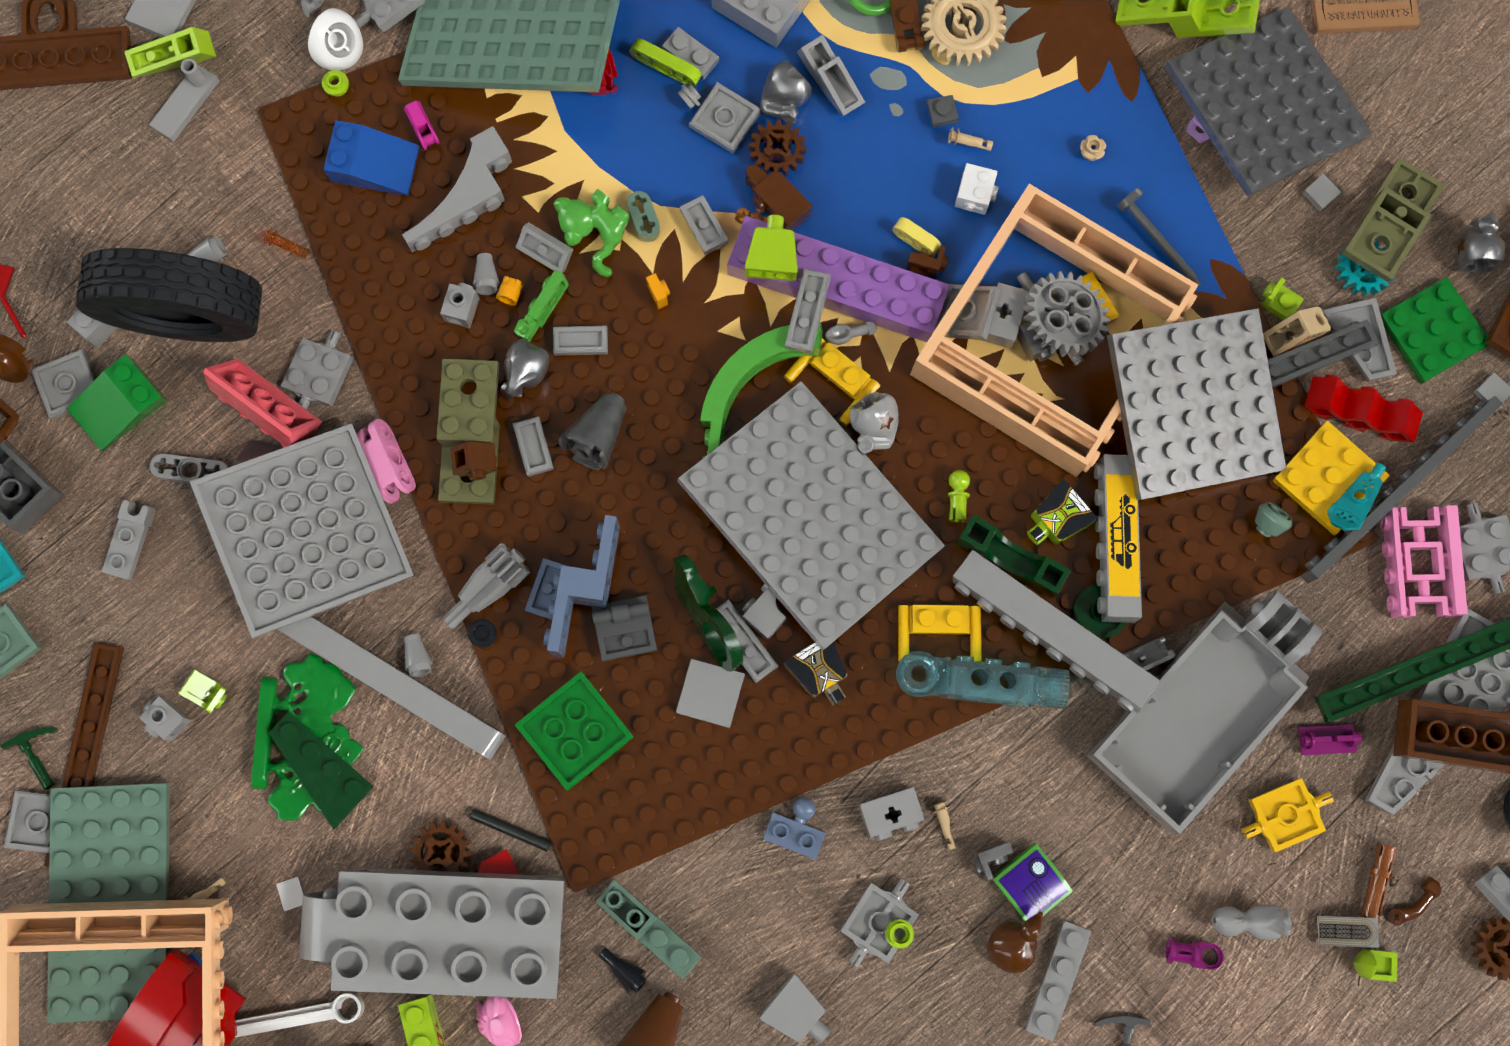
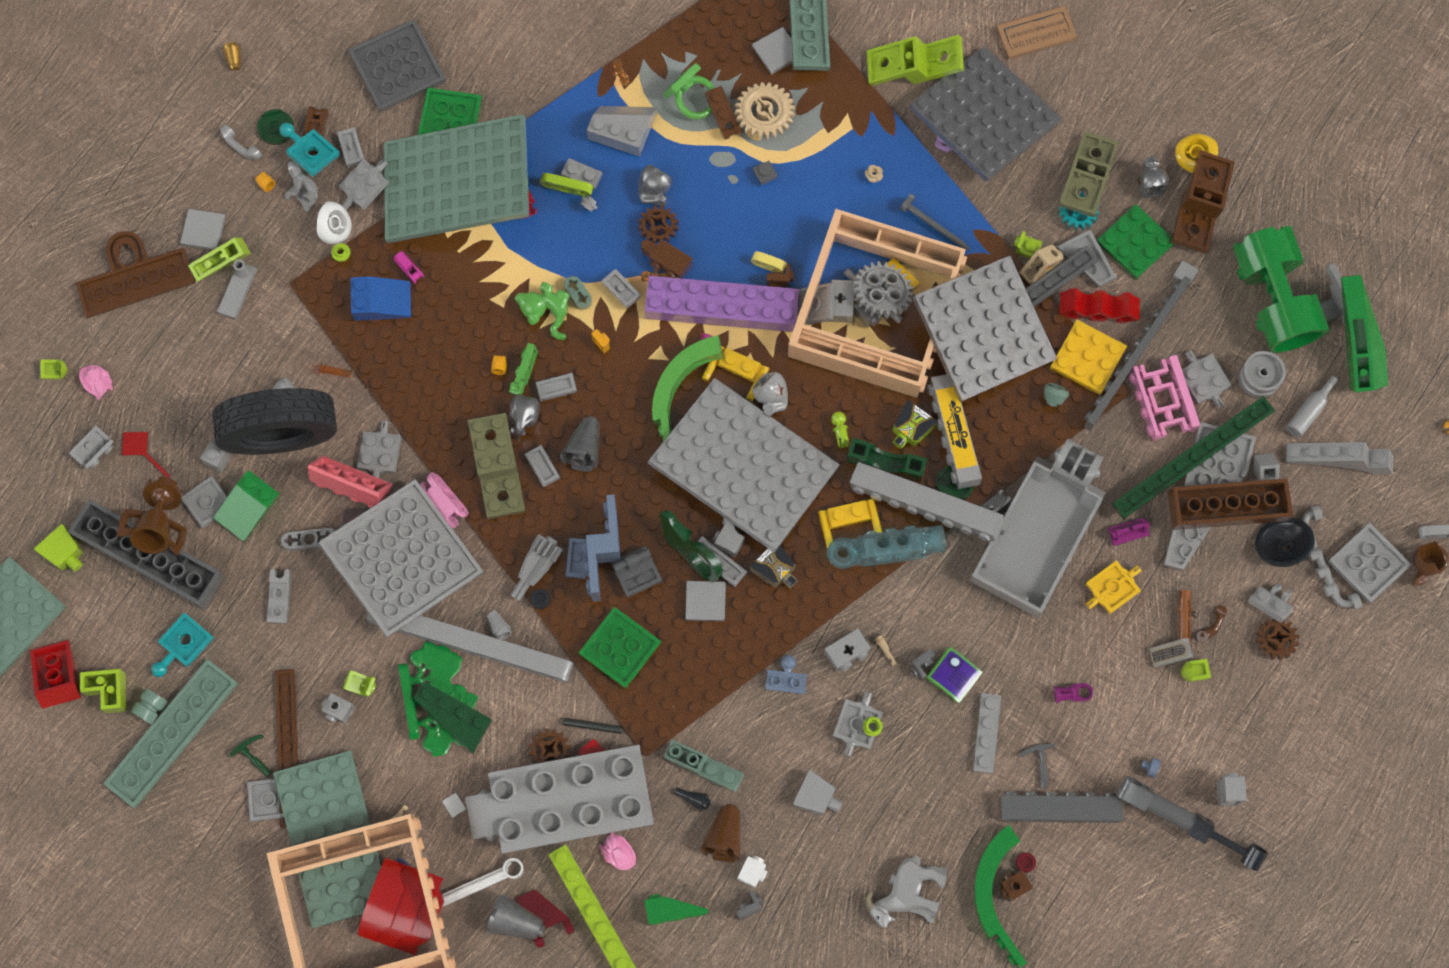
camera: 10 degrees left, 5 degrees down
light grey arch [402,126,512,252] -> none
light grey brick [440,283,479,328] -> none
reddish brown brick [450,441,497,480] -> none
light grey cone [473,253,500,295] -> none
light grey plate [515,222,574,273] -> none
light grey tile [689,82,761,154] -> none
lime torso [745,215,798,282] -> none
light grey tile [785,269,831,354] -> none
light grey slope [797,35,865,117] -> none
light grey piece [825,321,877,345] -> none
tan piece [948,127,993,151] -> none
white head [954,163,999,215] -> none
reddish brown hair [987,911,1044,973] -> none
light grey animal [1211,904,1291,941] -> none
light grey tile [1302,174,1342,212] -> none
teal piece [1327,463,1386,531] -> none

